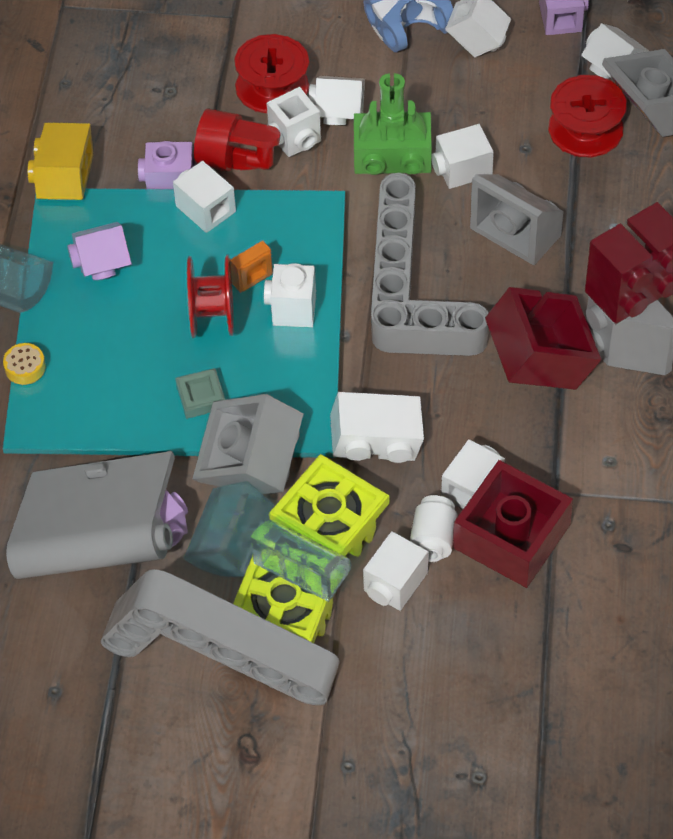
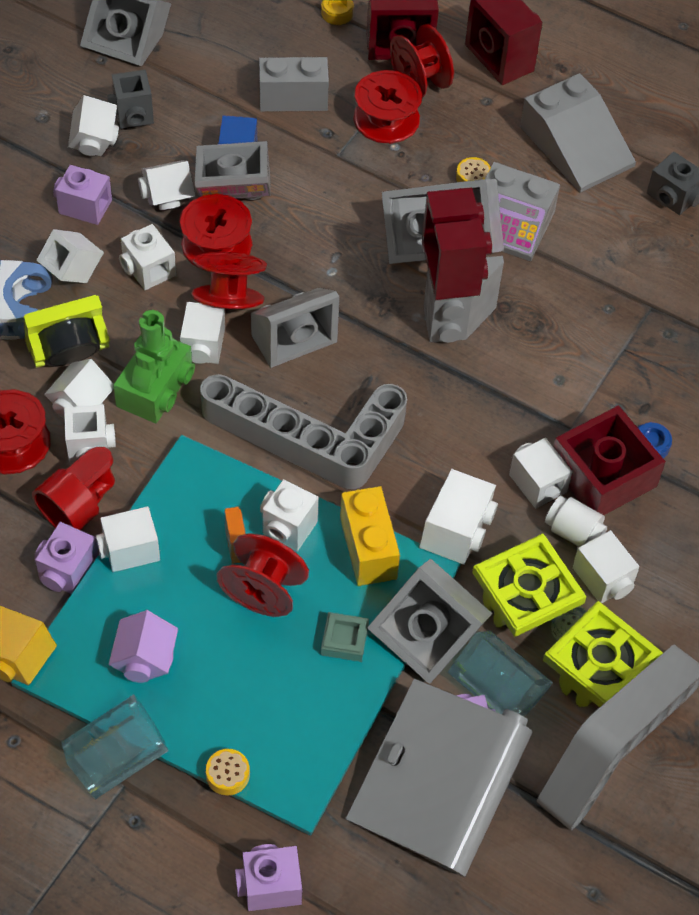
camera: 70 degrees left, 0 degrees up
clear light blue brick [250,519,352,602] -> none
dark red piece [485,287,602,390] -> none
none -> piece [24,295,110,368]
none -> white brick [119,224,176,290]
none -> red piece [191,252,267,309]
none -> yellow brick [340,486,400,586]
none -> blue tile [638,422,672,459]

